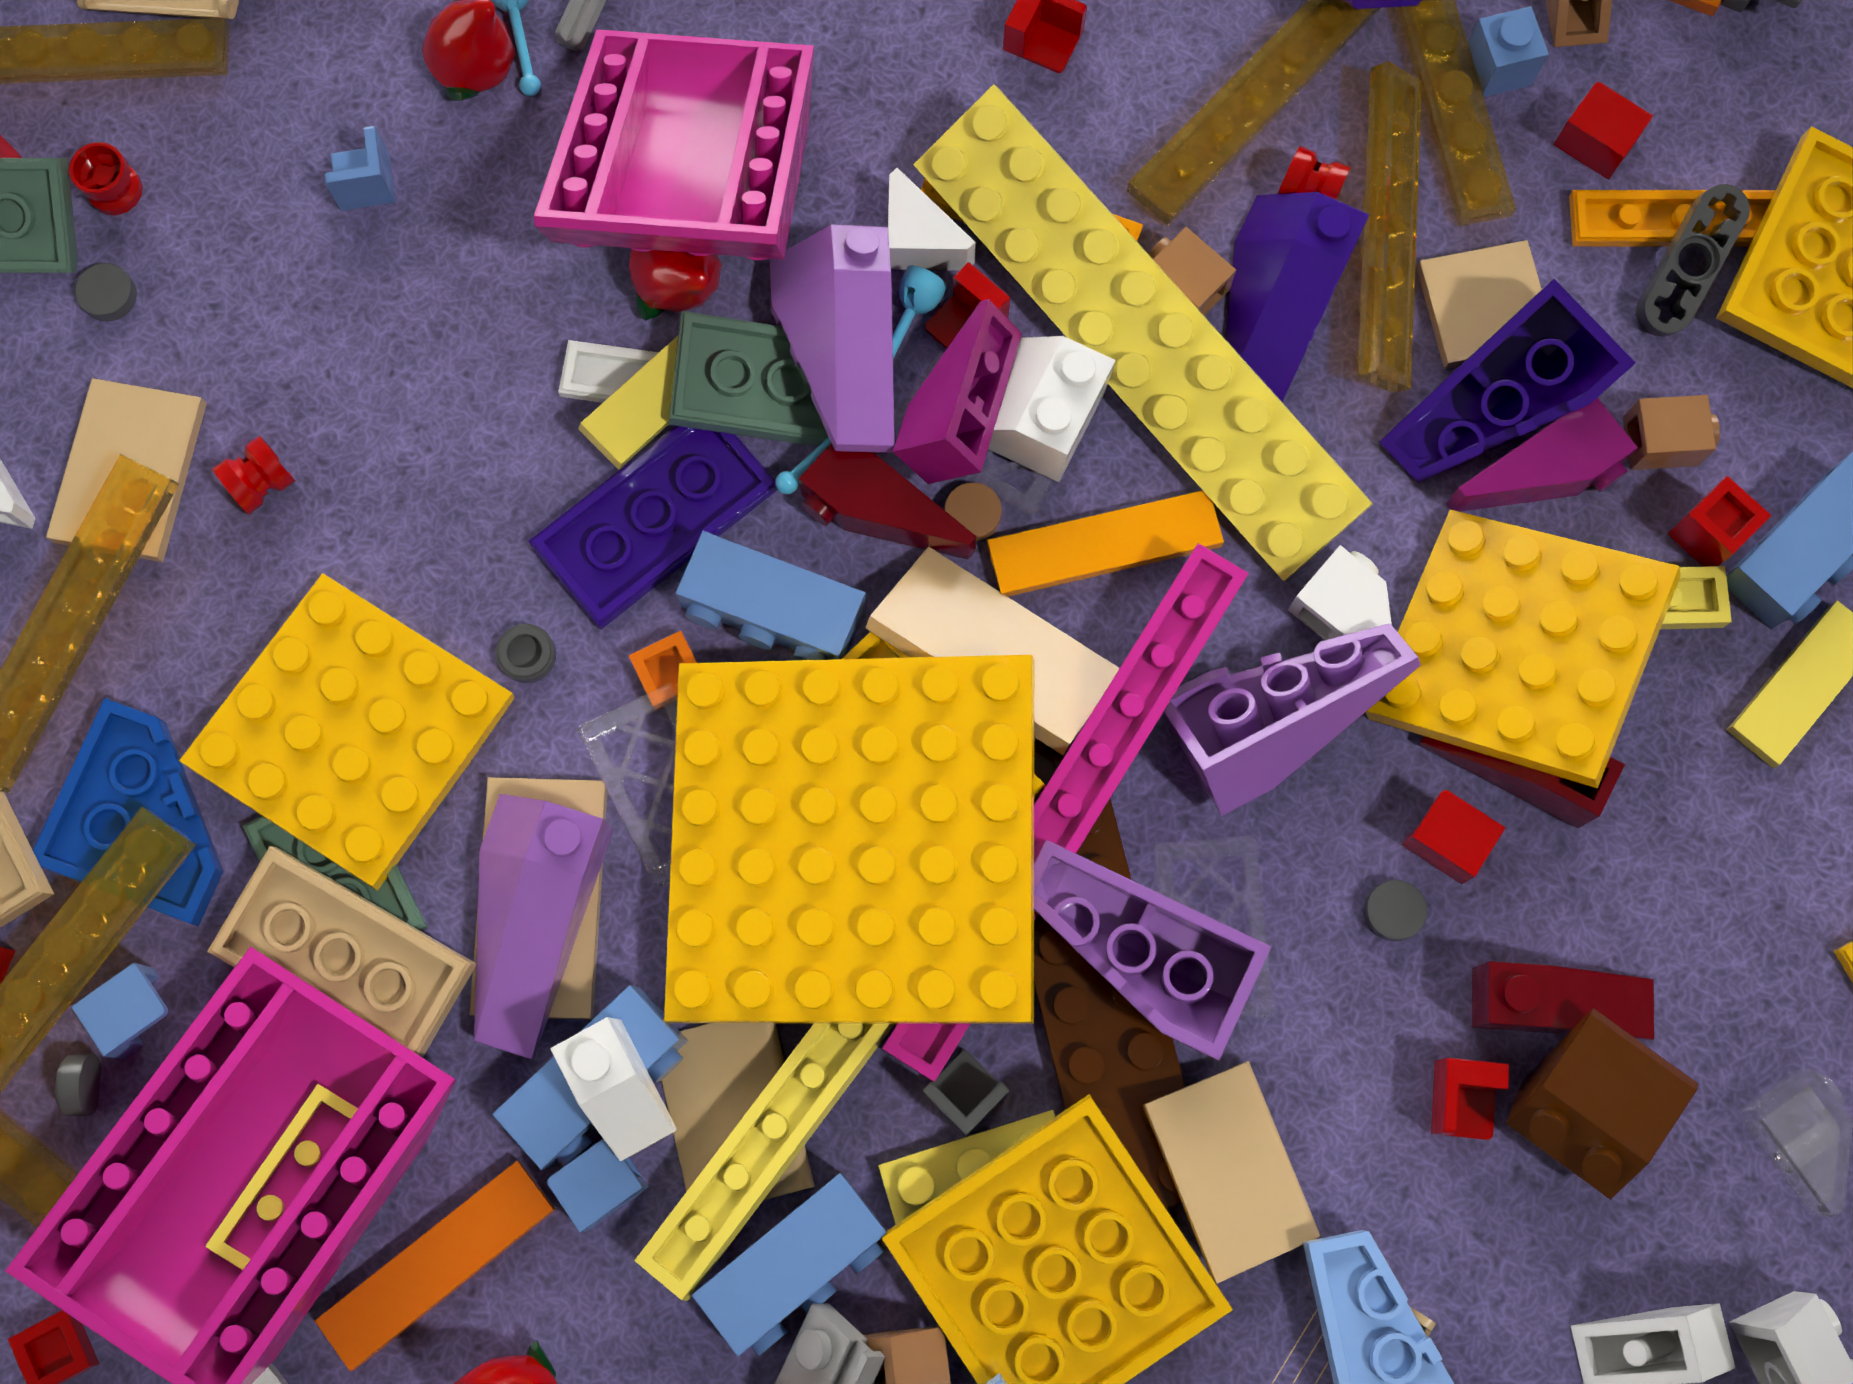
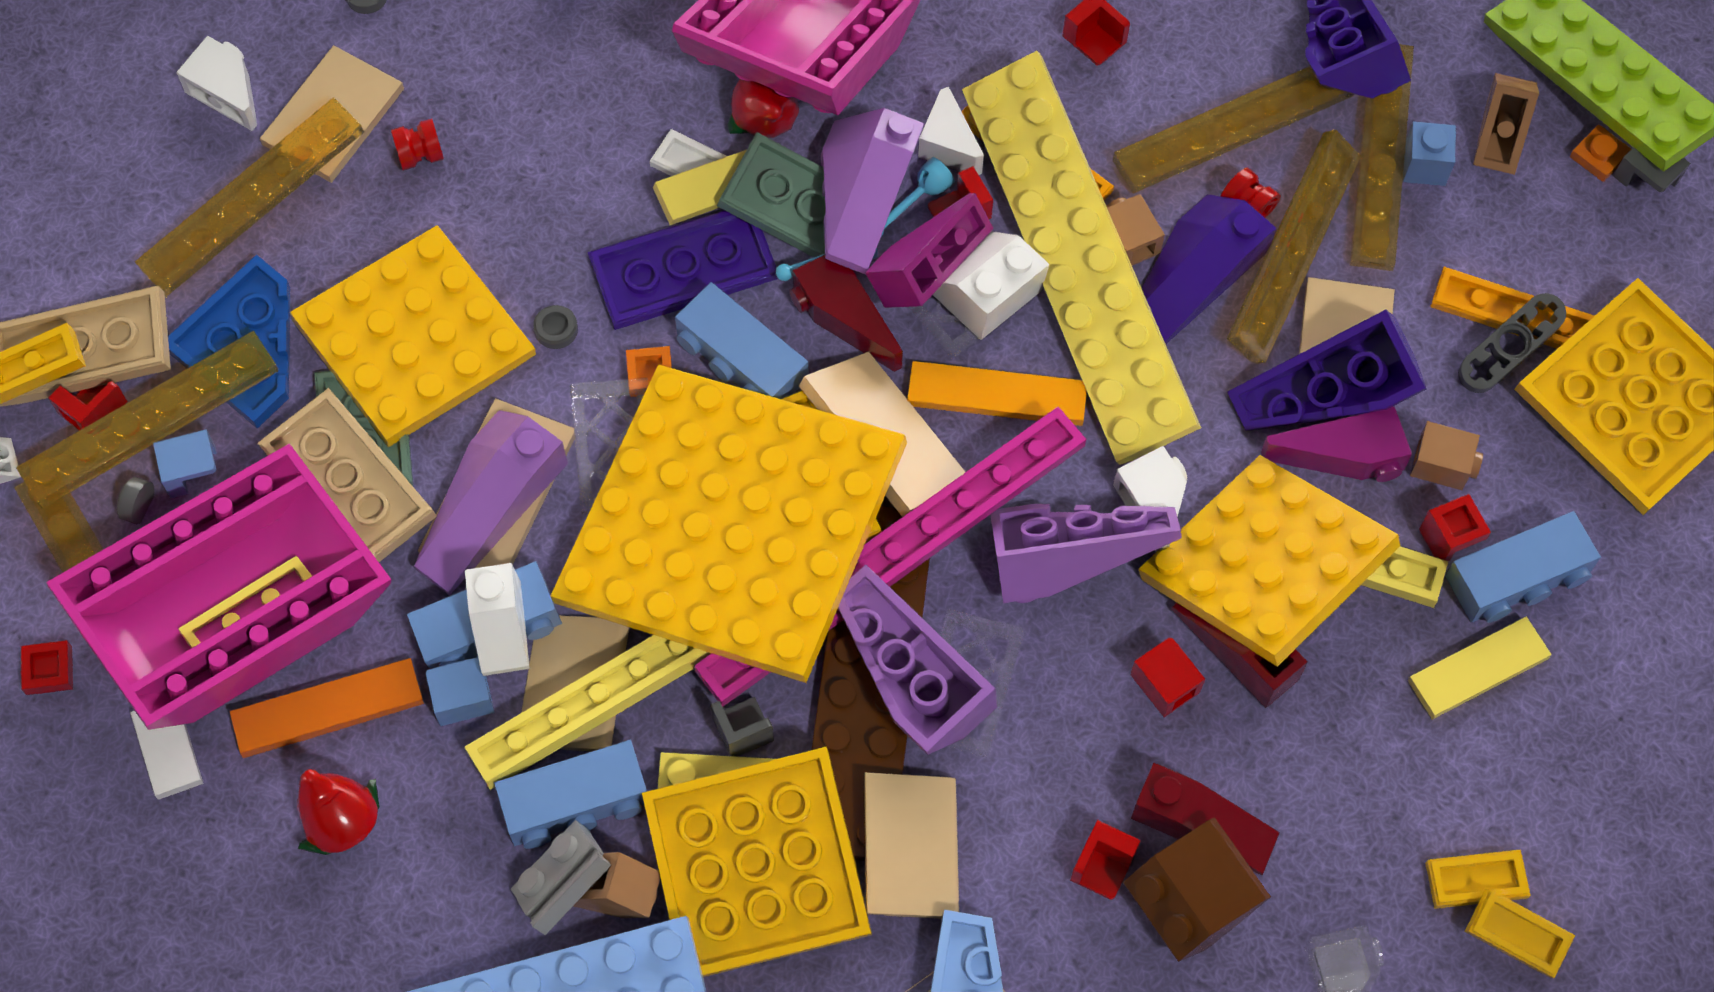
camera: 20 degrees right, 10 degrees down
medium nougat tile [945,482,1002,542] -> none
dark grey tile [1364,880,1427,942] -> none
red panel [1553,82,1654,180] -> none

